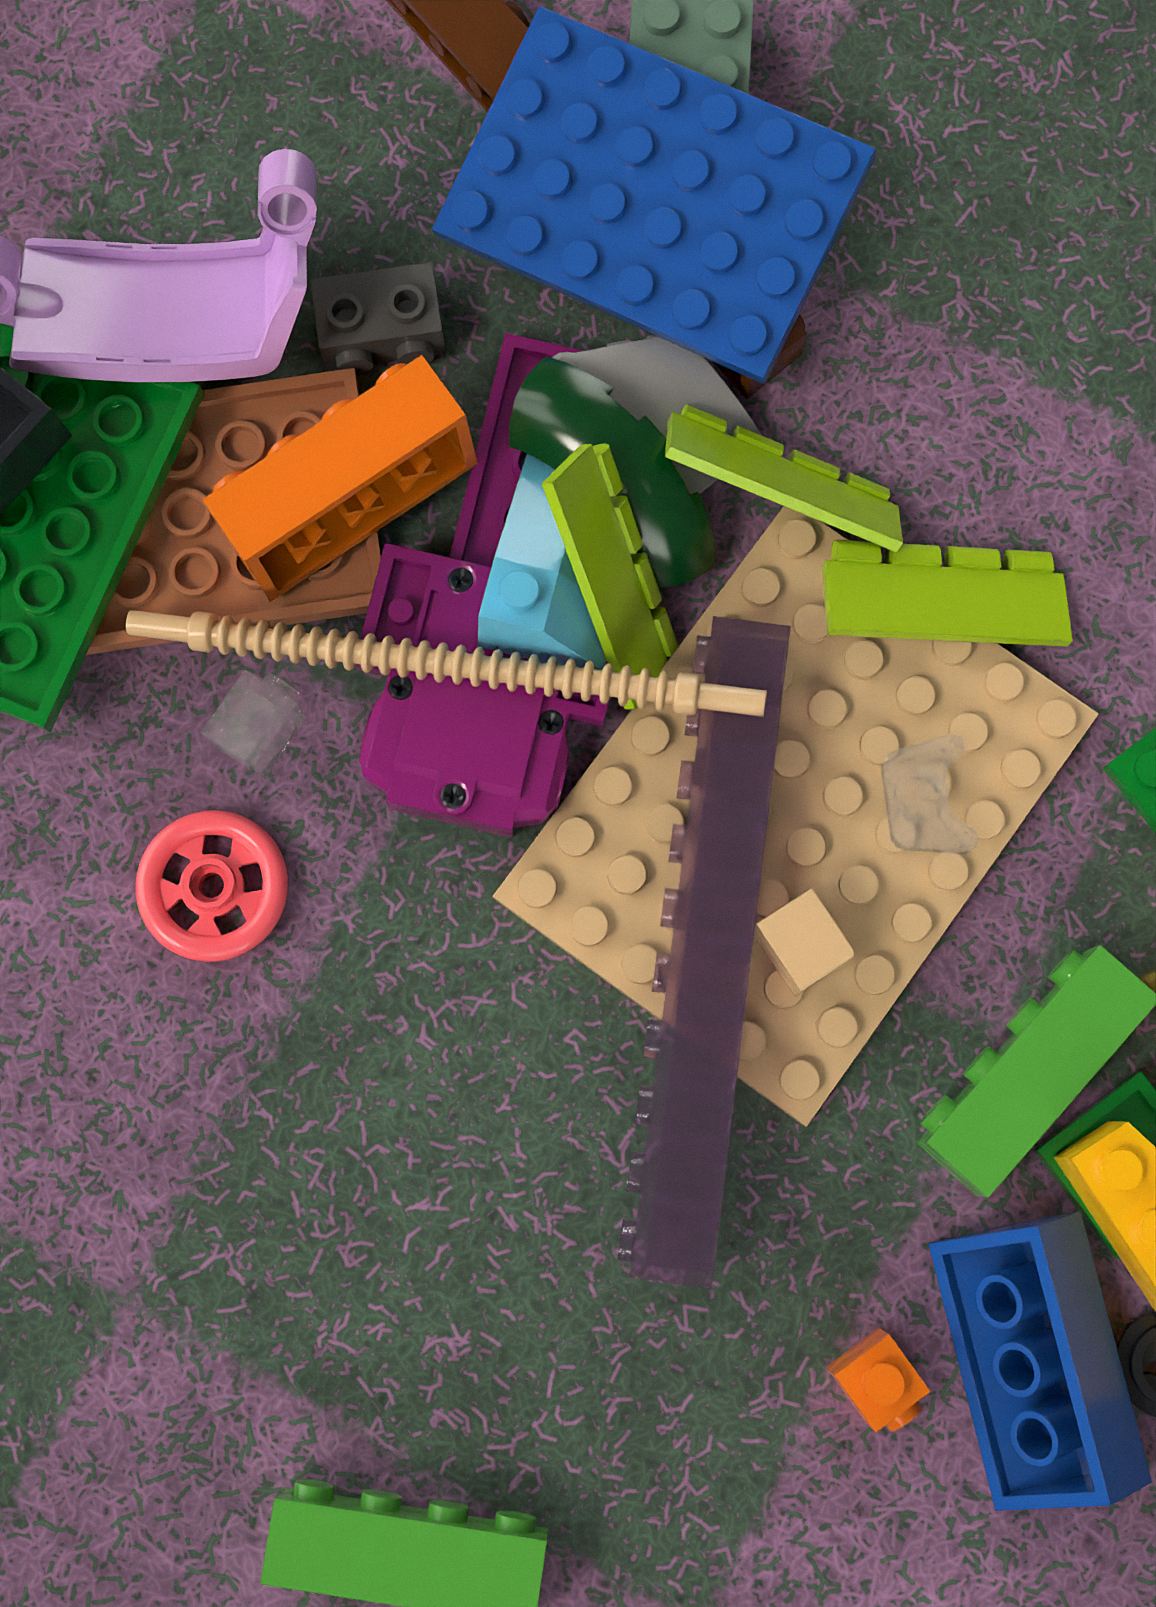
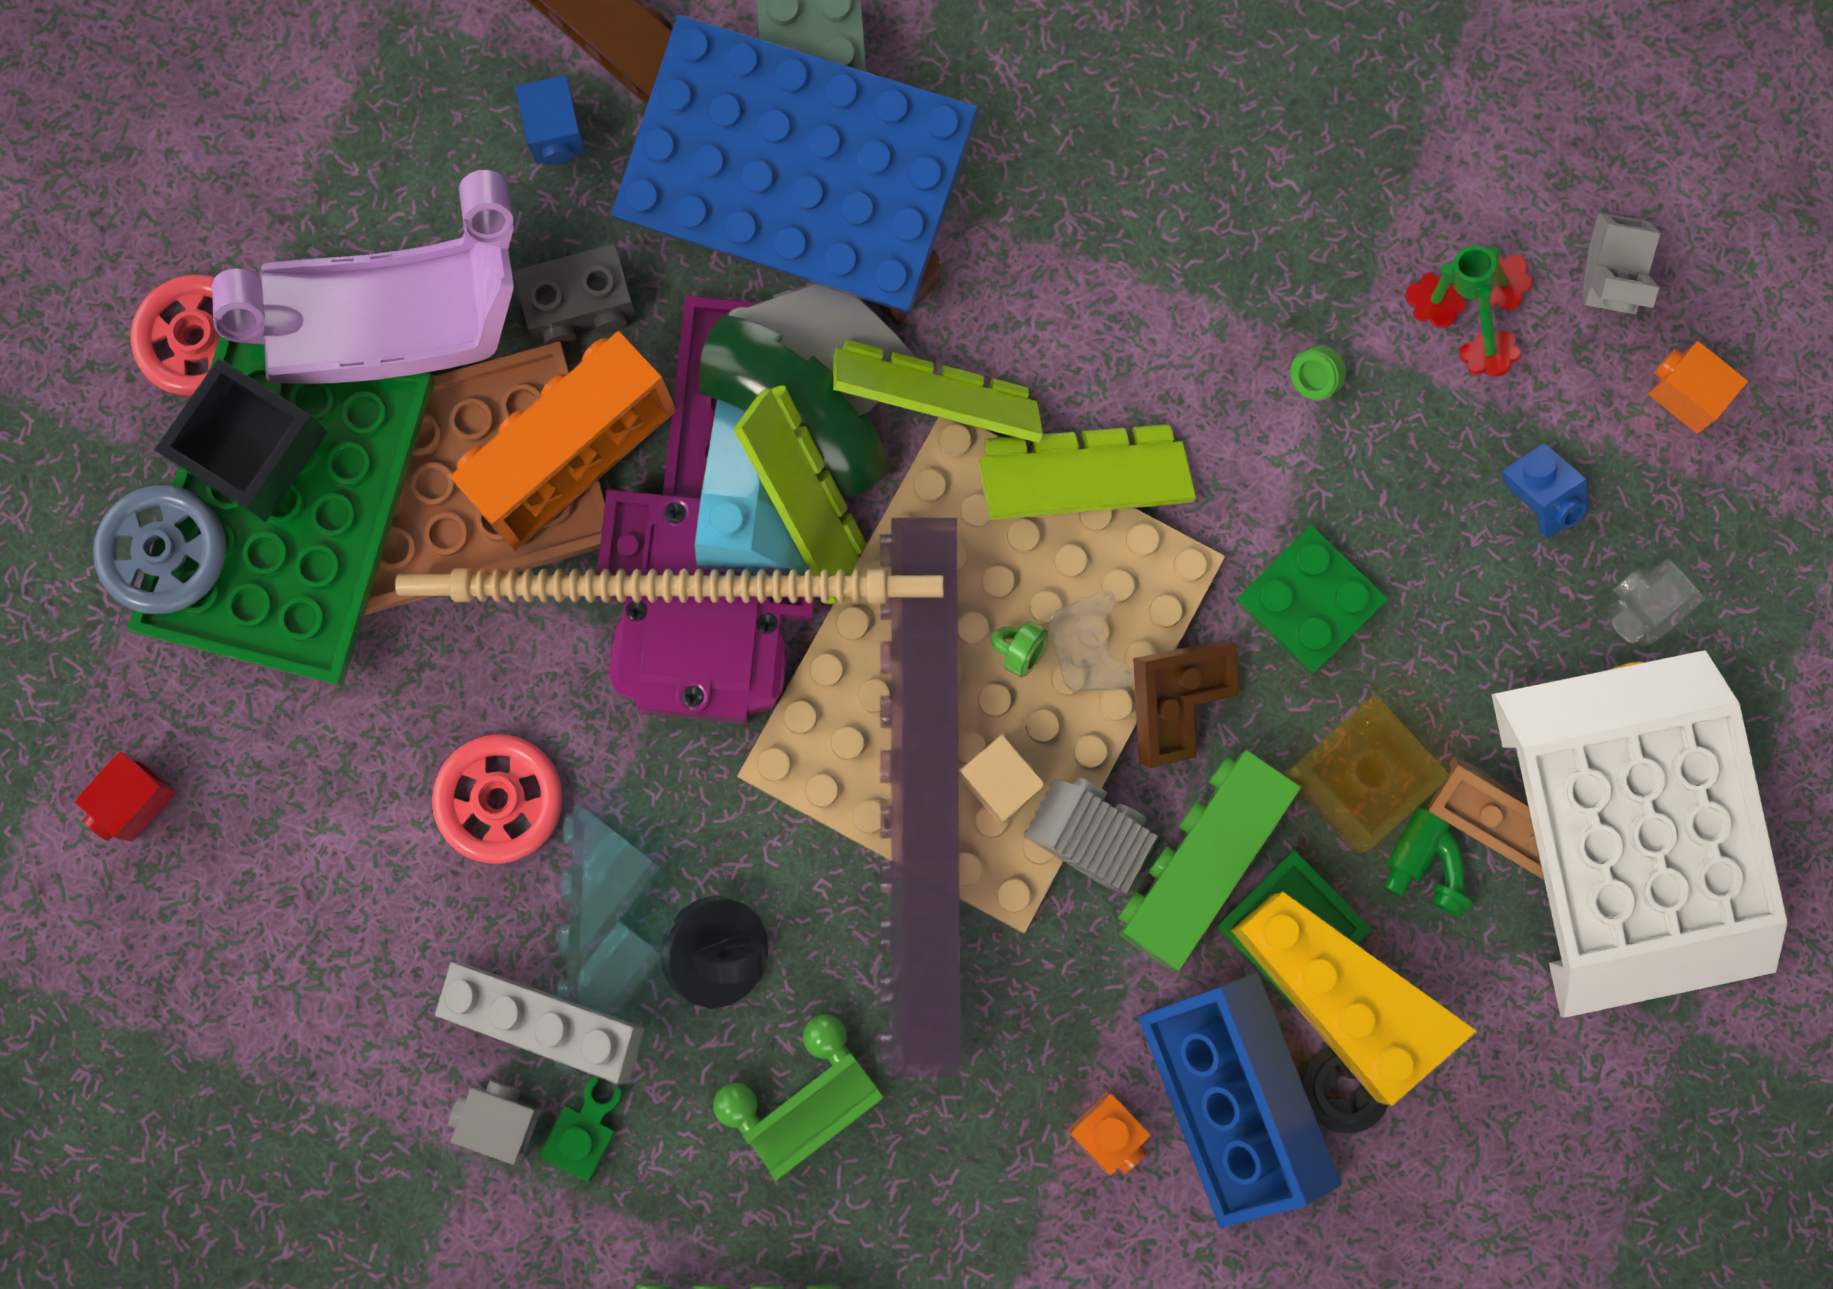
camera: 15 degrees left, 0 degrees up
clear brick [201,669,307,779] -> none
none -> light grey plate [435,962,645,1084]
none -> light grey brick [448,1080,542,1165]
none -> blue brick [515,75,586,165]
none -> green plate [539,1076,623,1182]
none -> clear light blue slope [554,803,665,1075]
none -> black tile [661,895,768,1009]
none -> bright green gear [713,1014,884,1181]
none -> bright green tile [990,621,1049,678]
none -> light grey brick [1025,777,1158,895]
none -> reddish brown plate [1133,640,1239,768]

